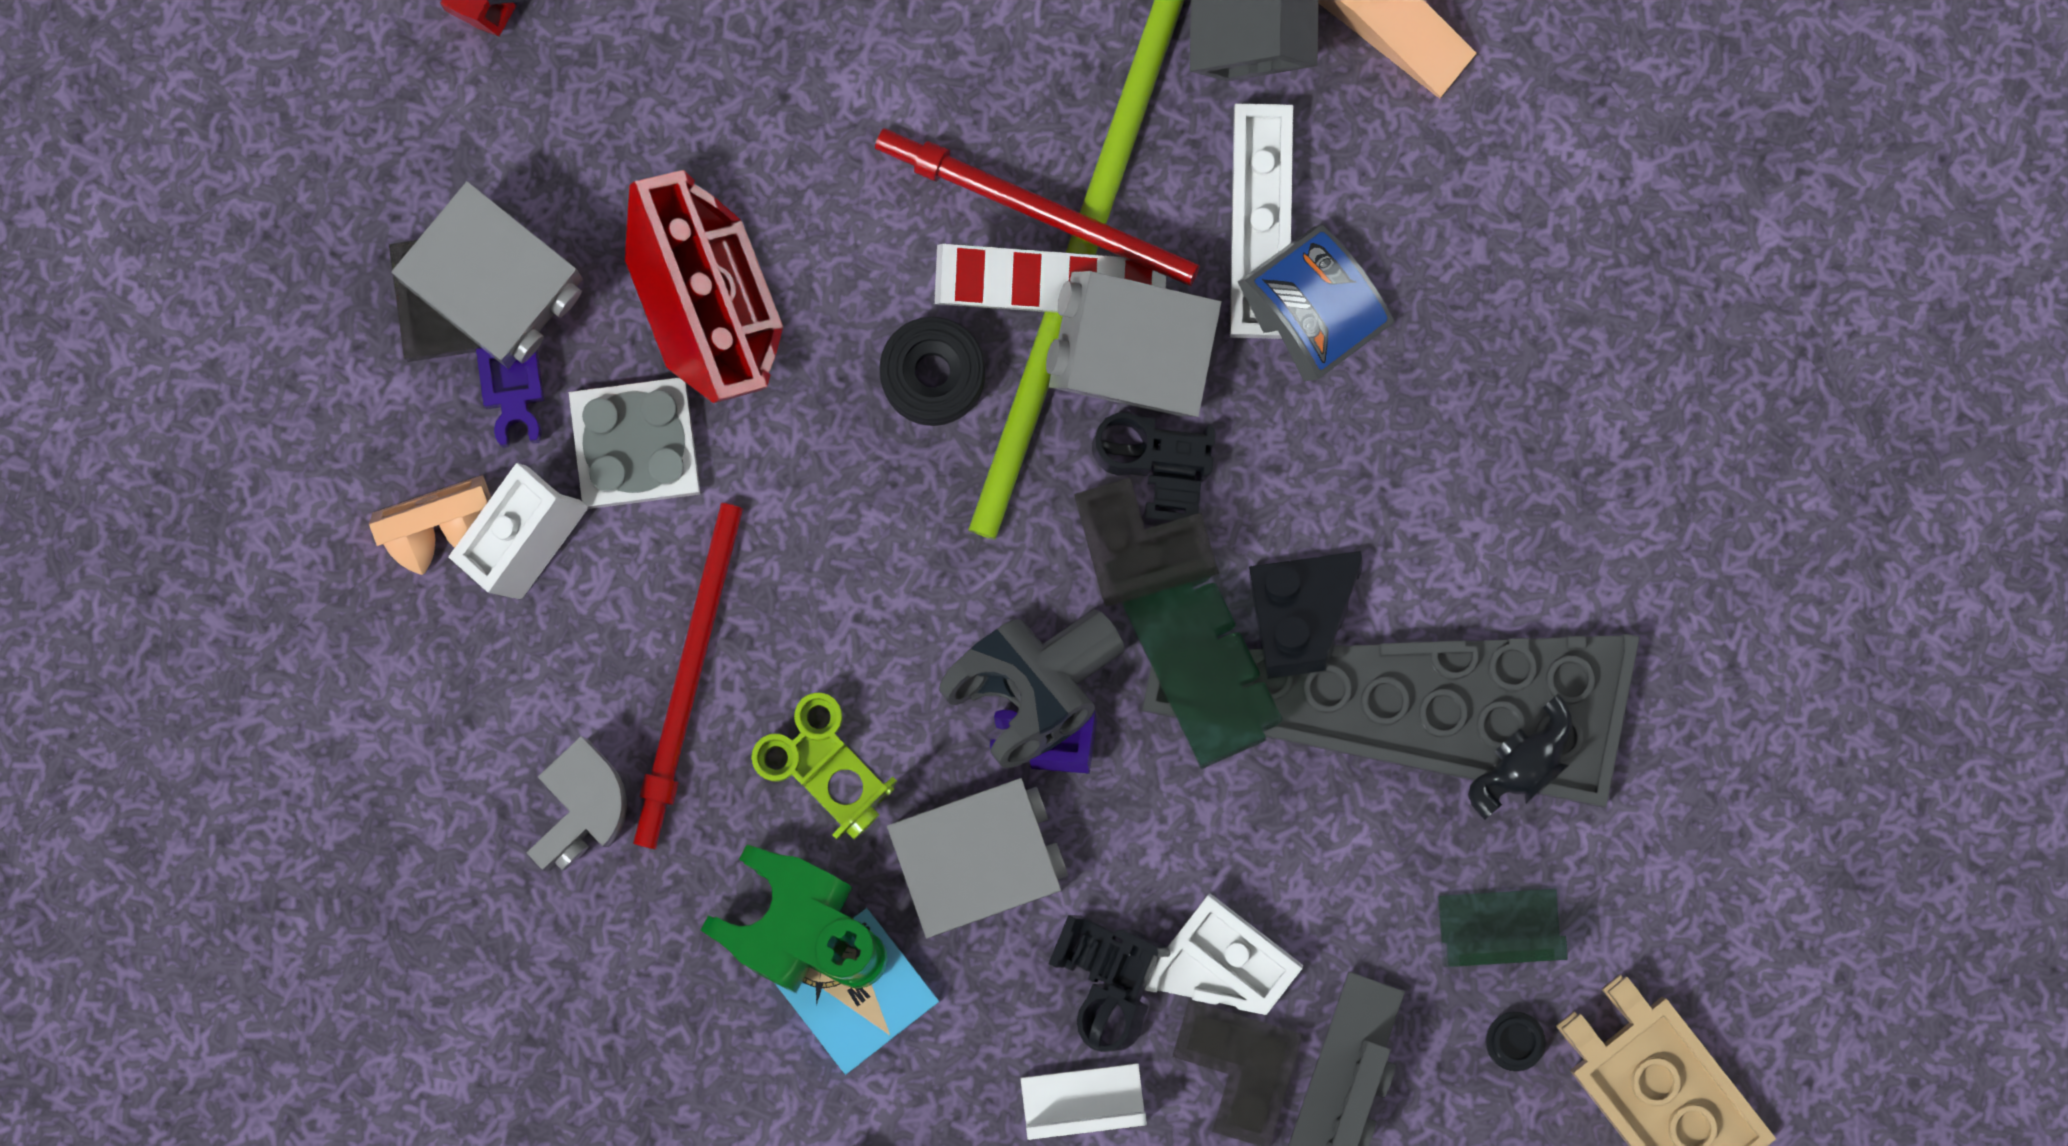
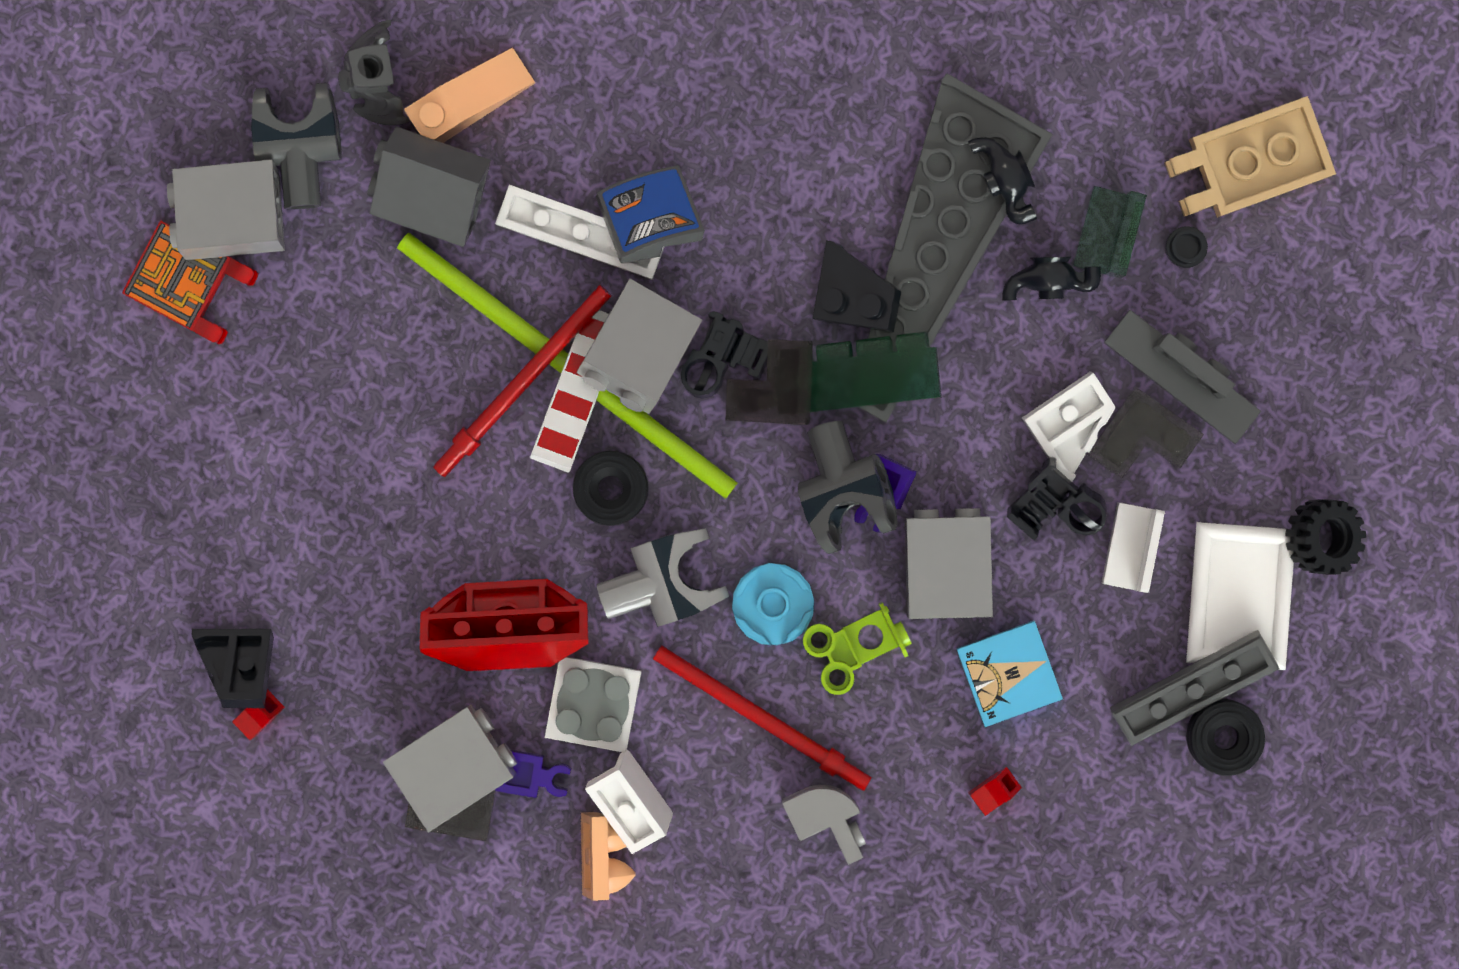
camera: 70 degrees left, 5 degrees up
green piece [700,845,888,993] -> none
none -> light grey connector [596,528,730,627]
none -> medium azure tile [732,563,814,645]
none -> red piece [968,767,1022,816]
none -> black piece [1002,257,1101,301]

